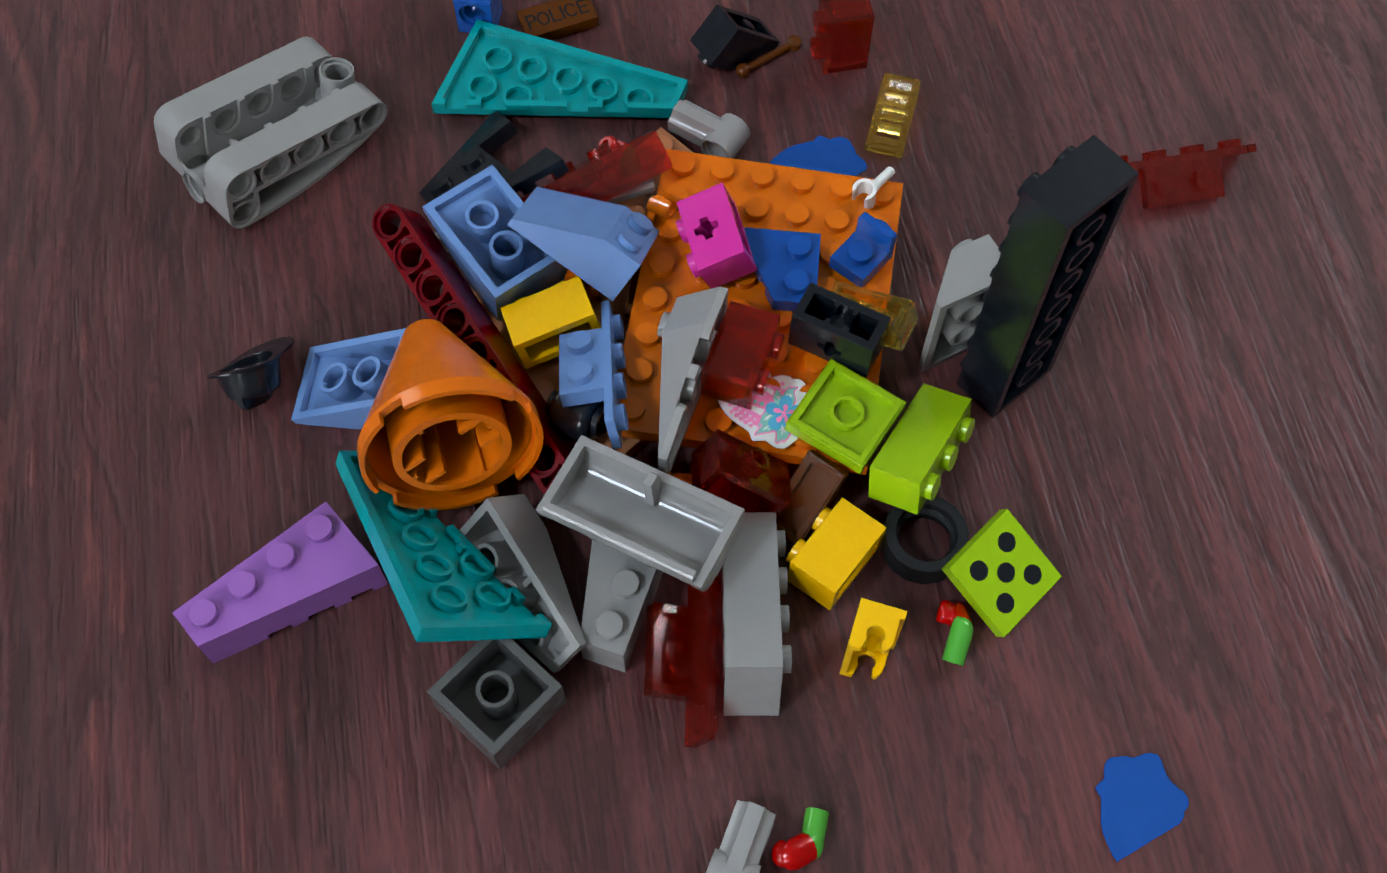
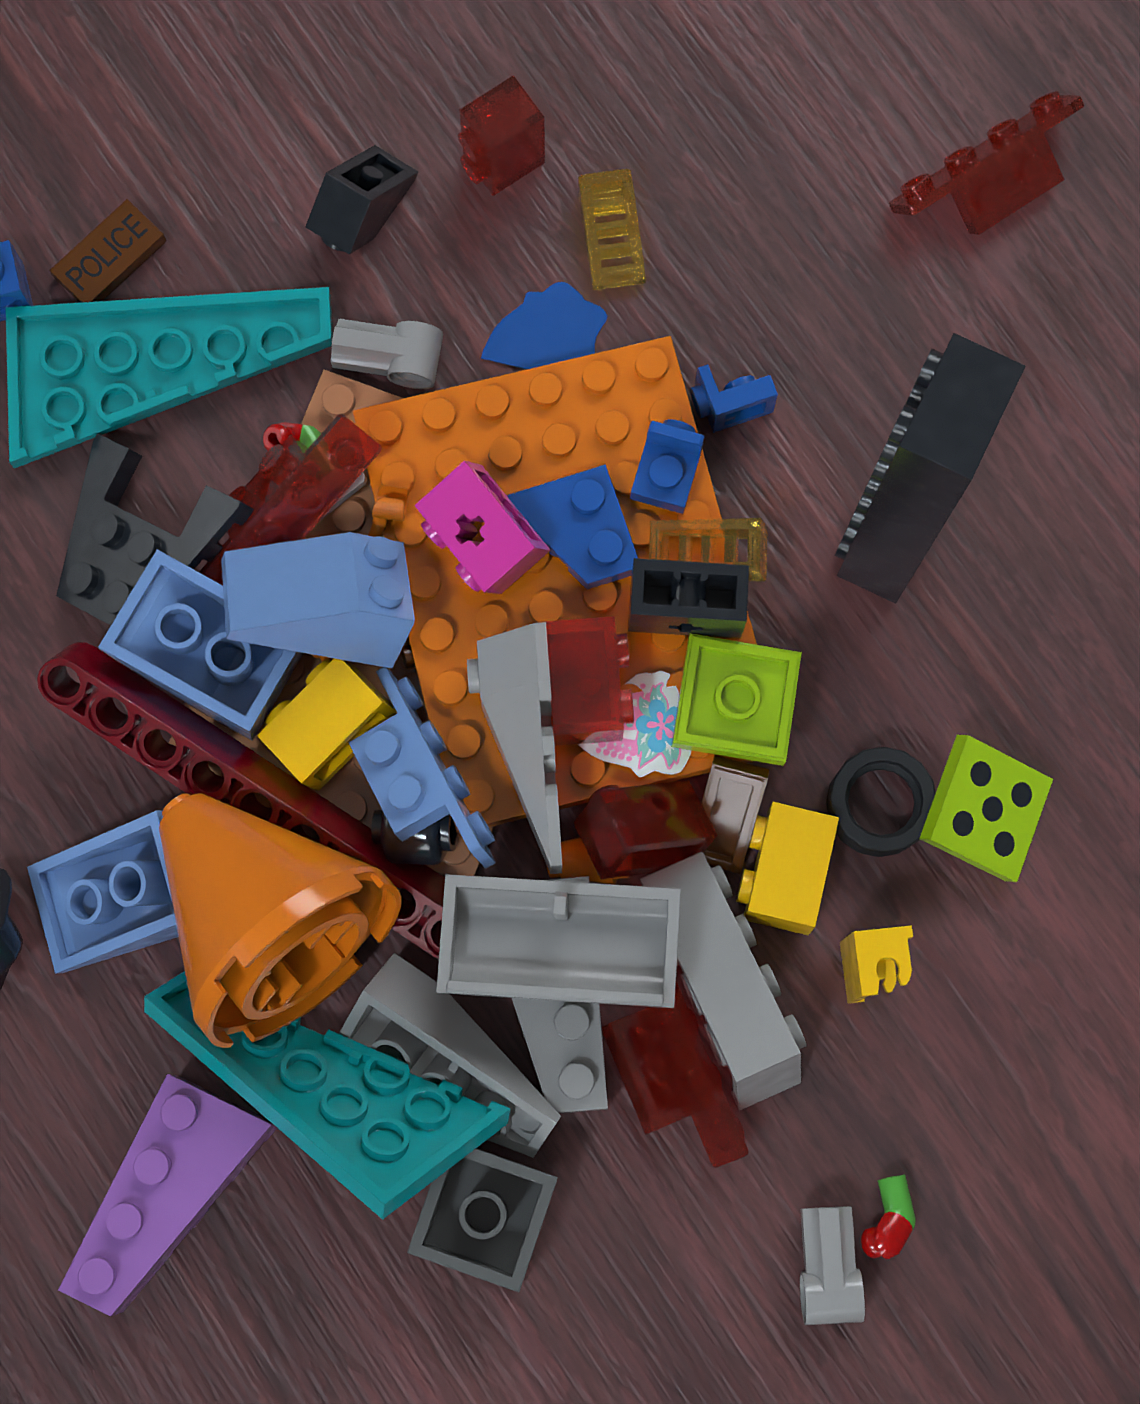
camera: 25 degrees left, 15 degrees up
reddish brown hinge [736,35,802,78] -> none
white hand [852,166,895,209] -> none
lime brick [868,383,975,515] -> none
light grey slope [918,234,1001,372] -> none
bright green arm [936,600,974,666] -> none
none -> blue bracket [690,364,778,433]

